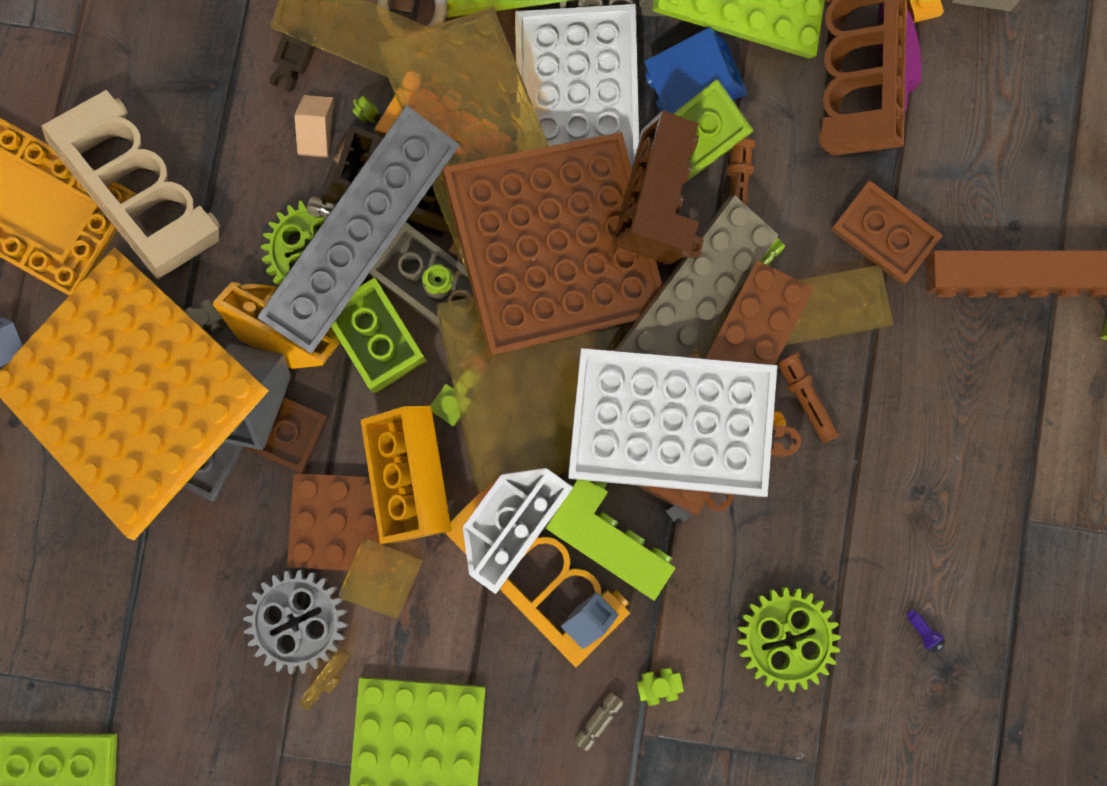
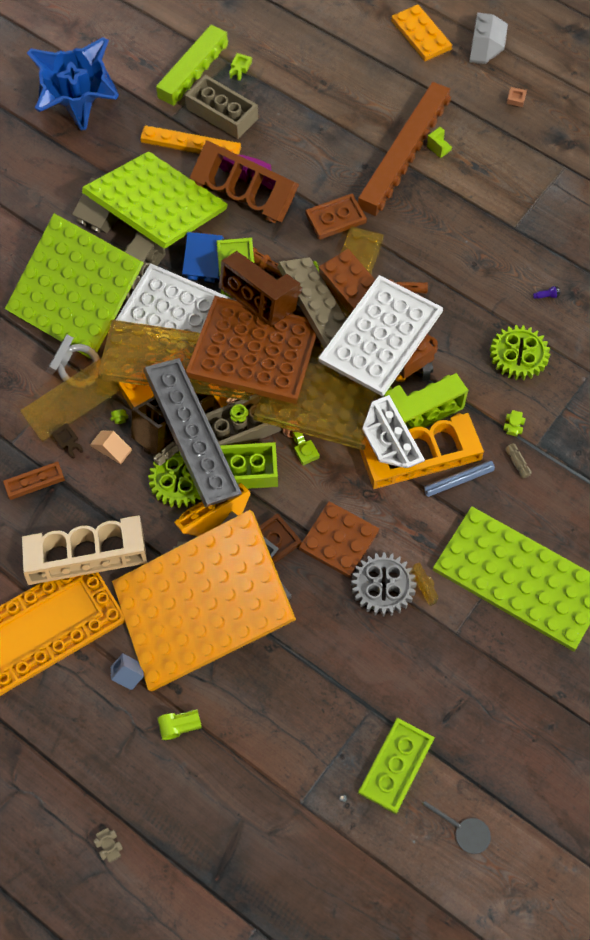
camera: 60 degrees left, 20 degrees down
clear yellow plate [338,537,423,619] -> none
light orange brick [360,406,452,544] -> none
sand blue panel [561,592,619,649] -> none
none -> dark orange plate [3,461,65,500]
none -> sand blue axle [424,460,495,497]

